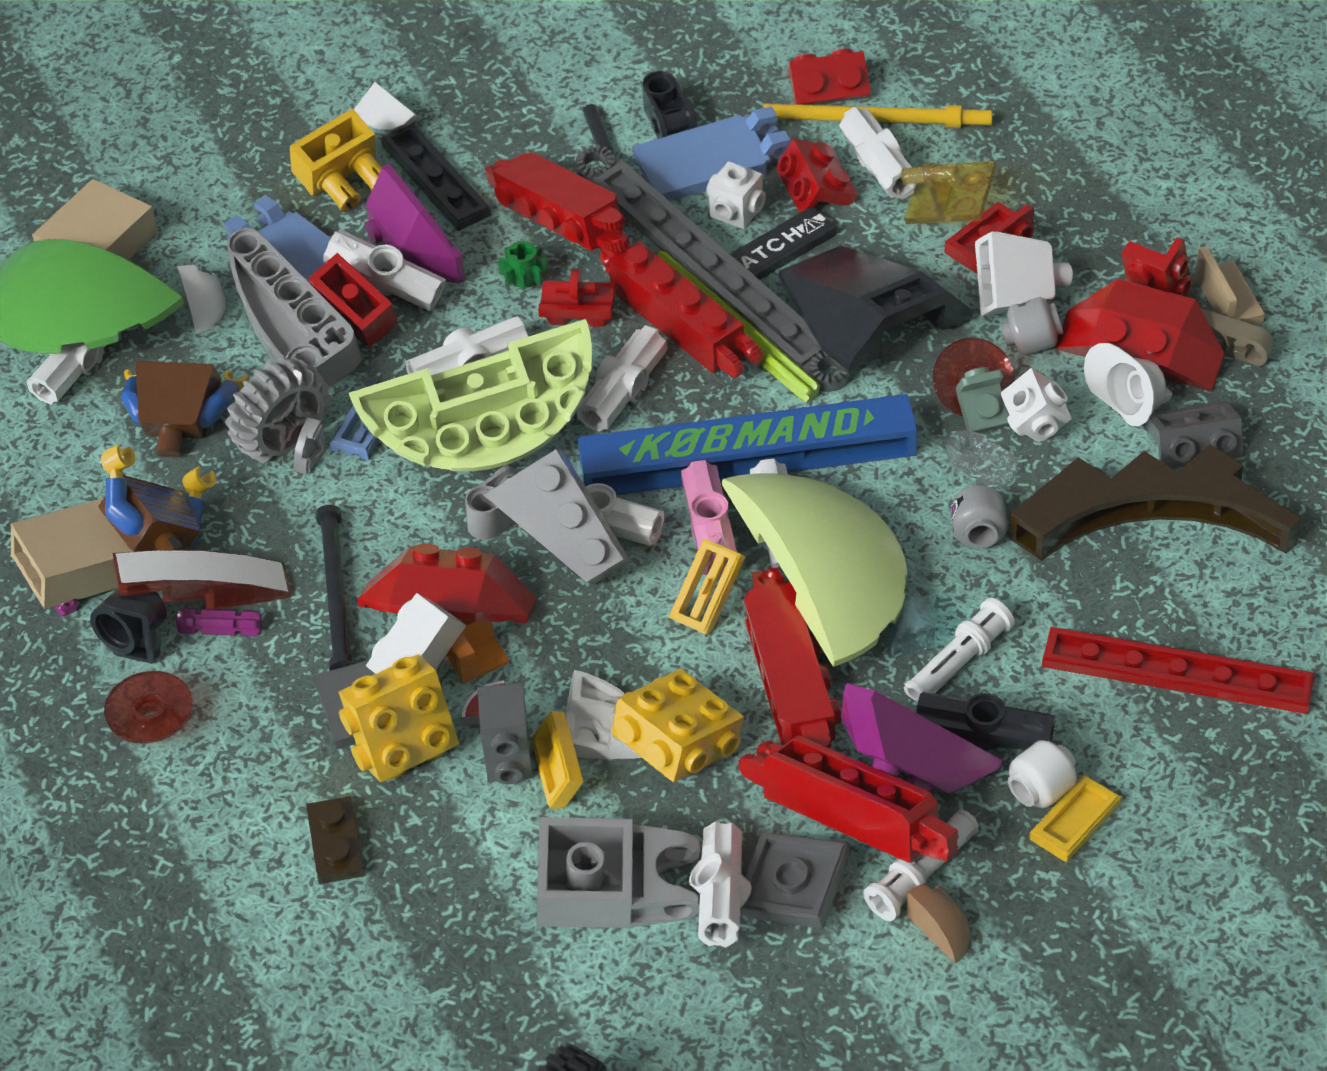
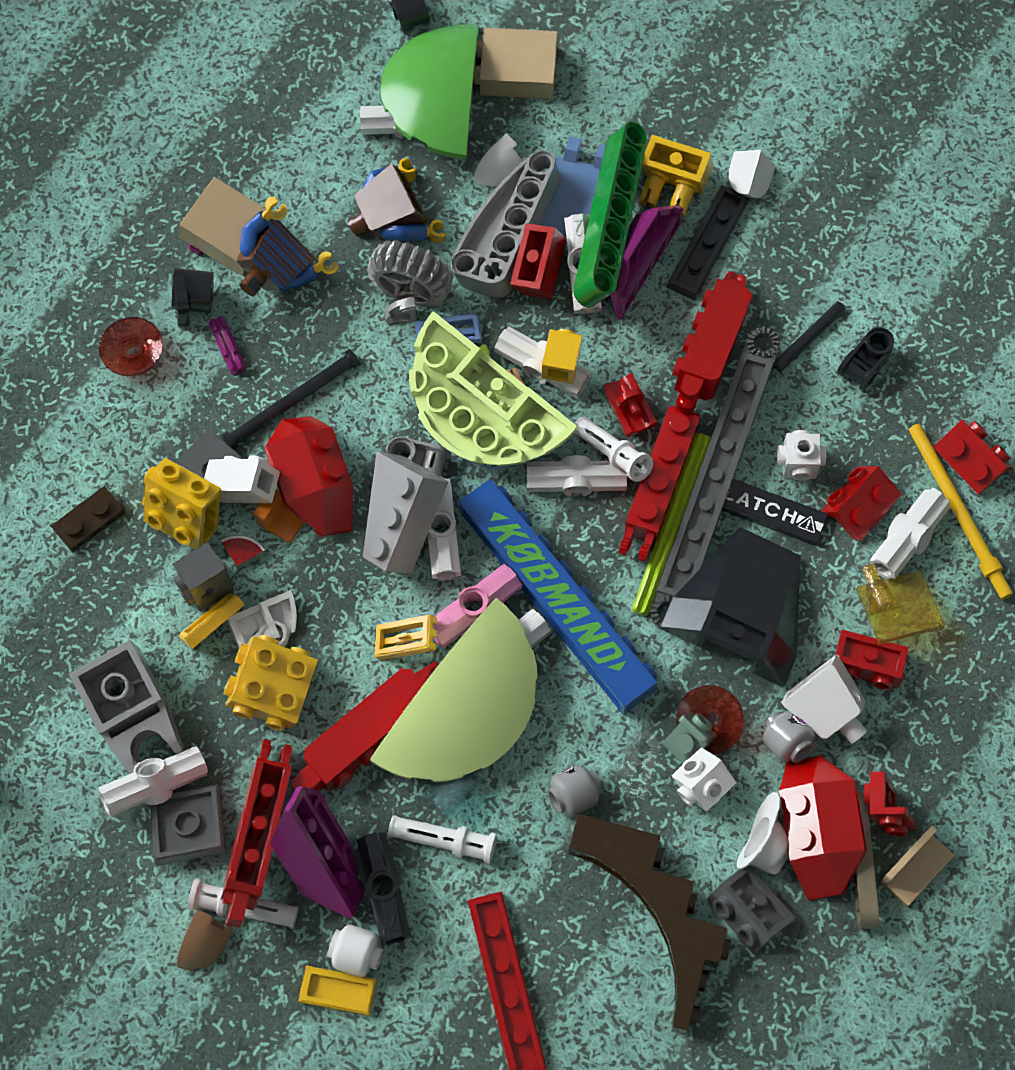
camera: 60 degrees right, 20 degrees up
slope [112,550,292,609] -> none
green gear [498,241,549,290] -> none
medium blue tile [632,106,791,201] -> none
none -> yellow brick [542,329,582,384]
none -> green beam [573,121,647,308]
none -> white pin [574,416,653,482]

